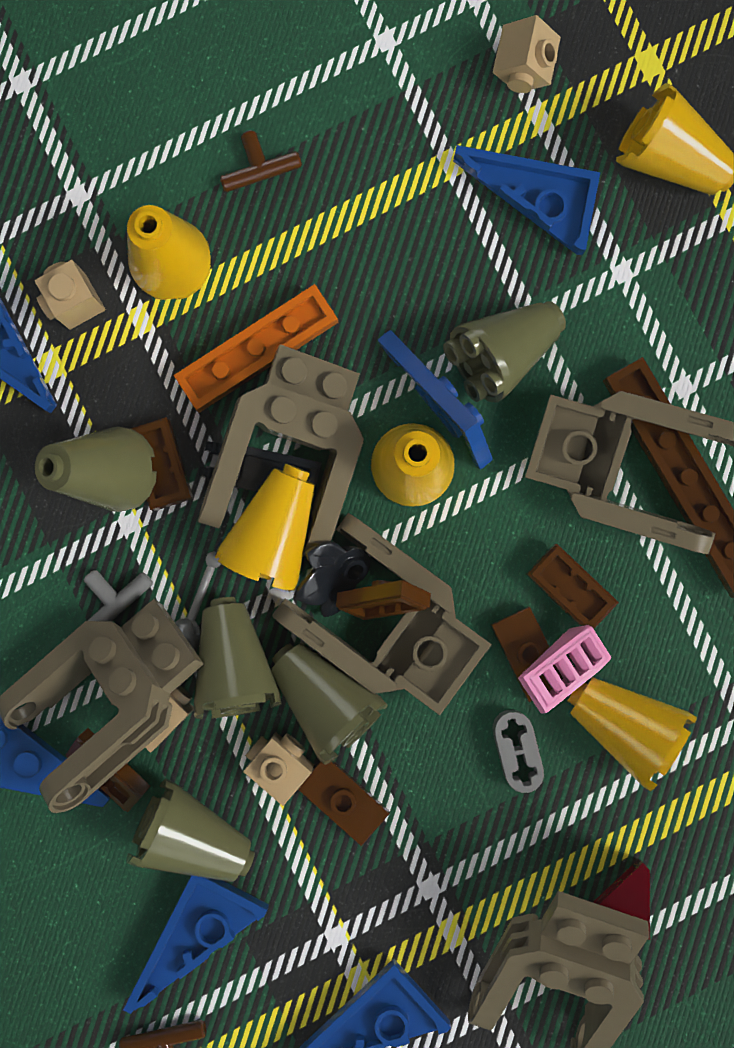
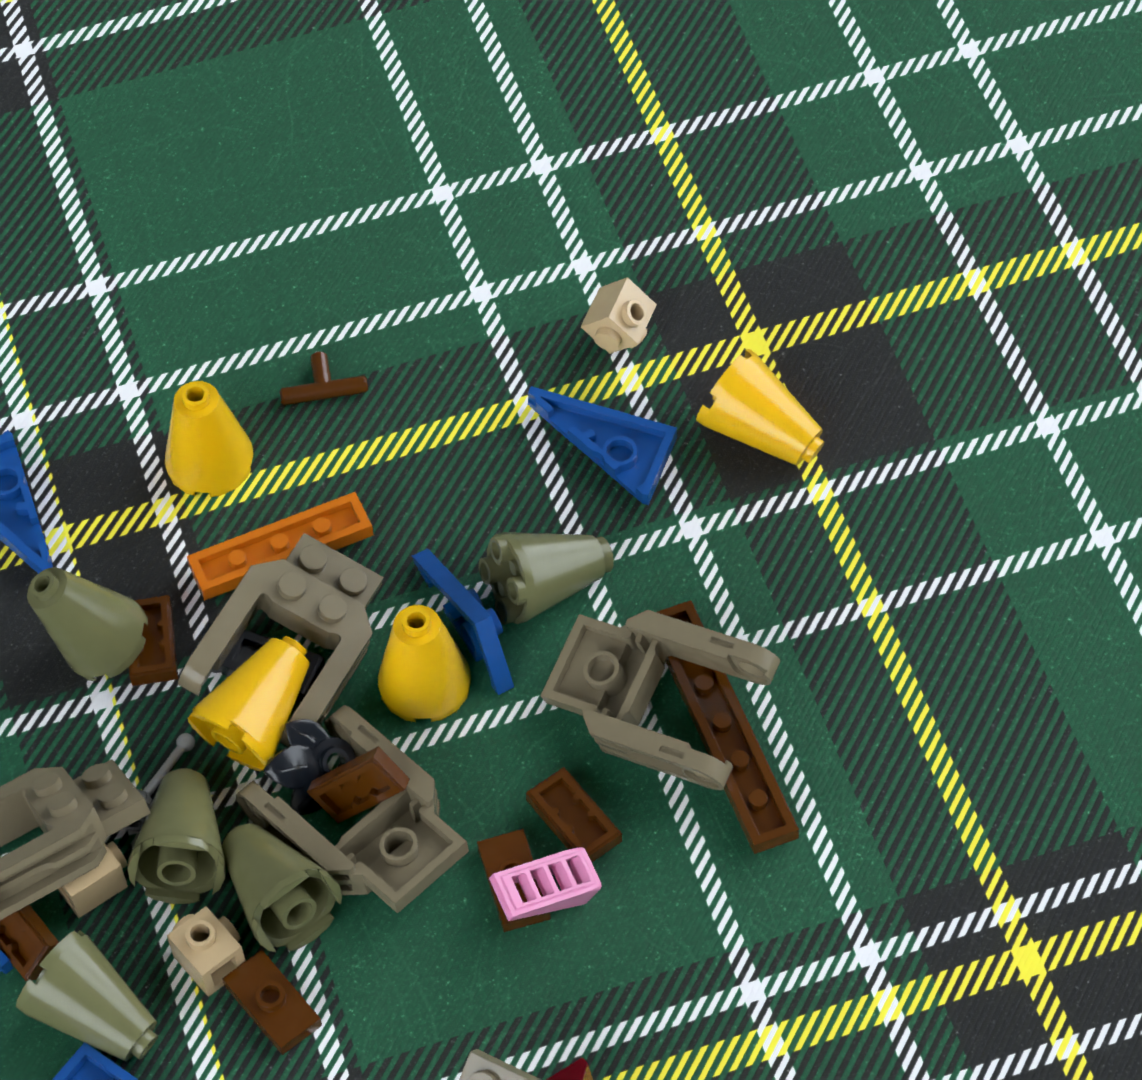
camera: 10 degrees right, 30 degrees down
tan brick [34,260,106,330] -> none
light grey piece [84,570,153,621] -> none
light grey beam [493,710,544,793] -> none
yellow cone [567,677,697,791] -> none

